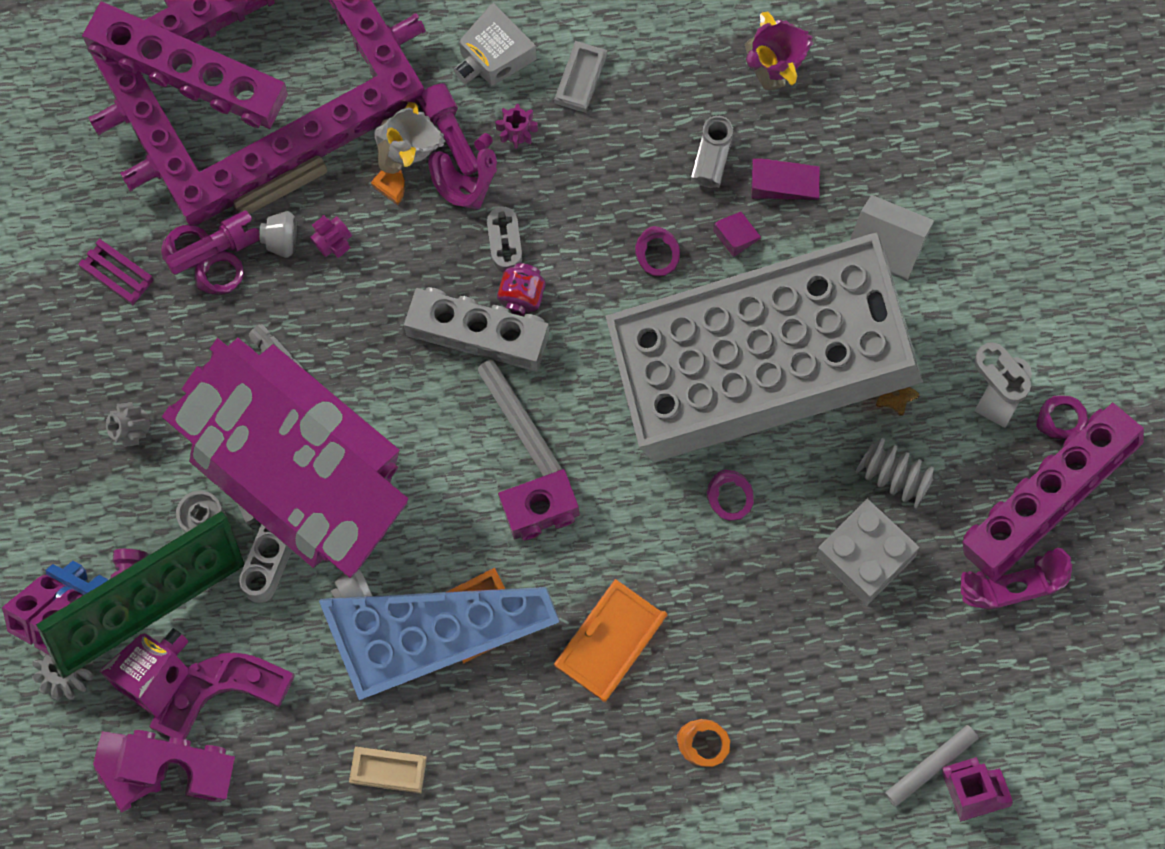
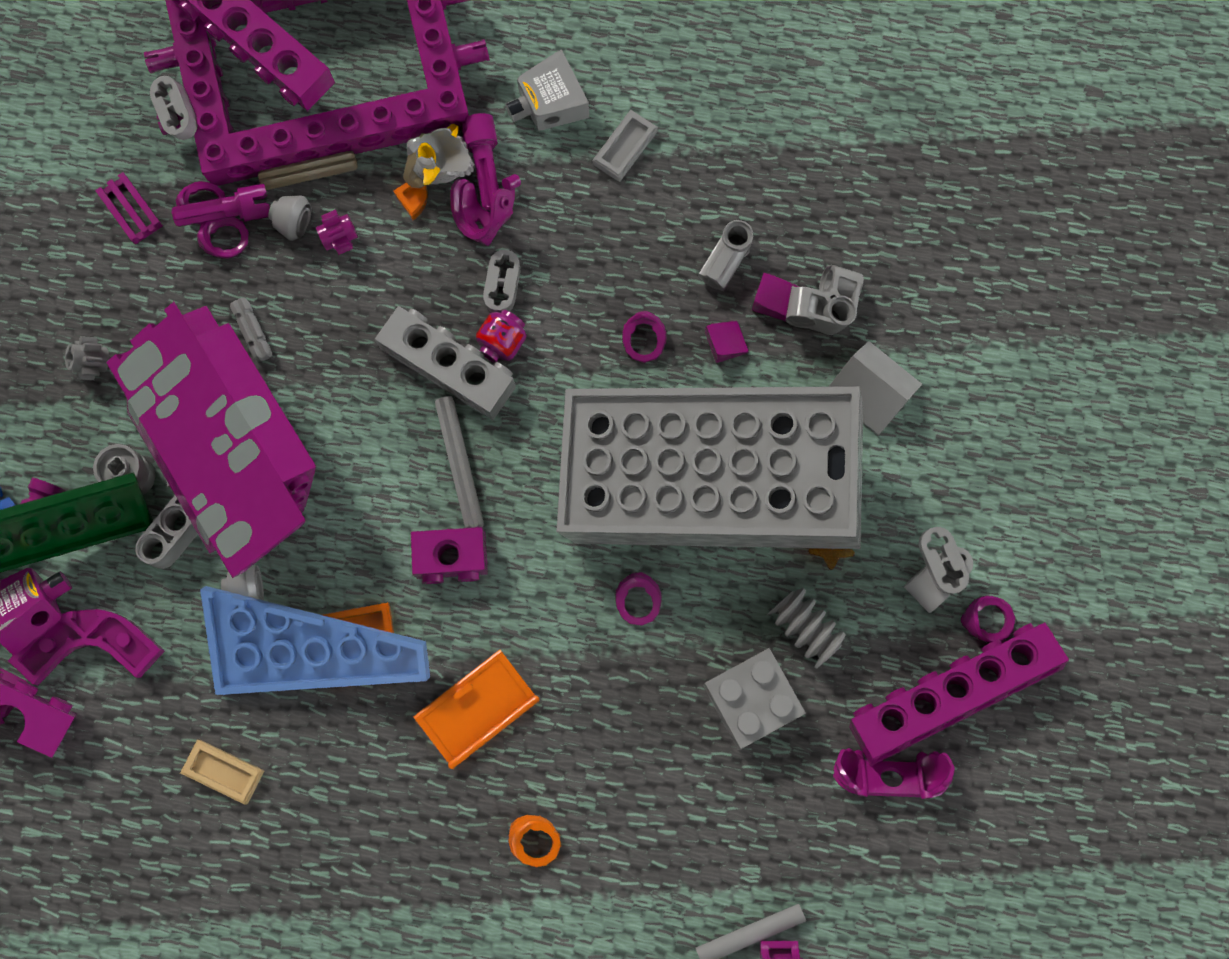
camera: 15 degrees right, 5 degrees up
magenta gear [495,104,538,149] -> none
magenta hair [744,12,813,90] -> none
none -> light grey beam [150,76,198,140]
none -> light grey piece [785,265,864,335]

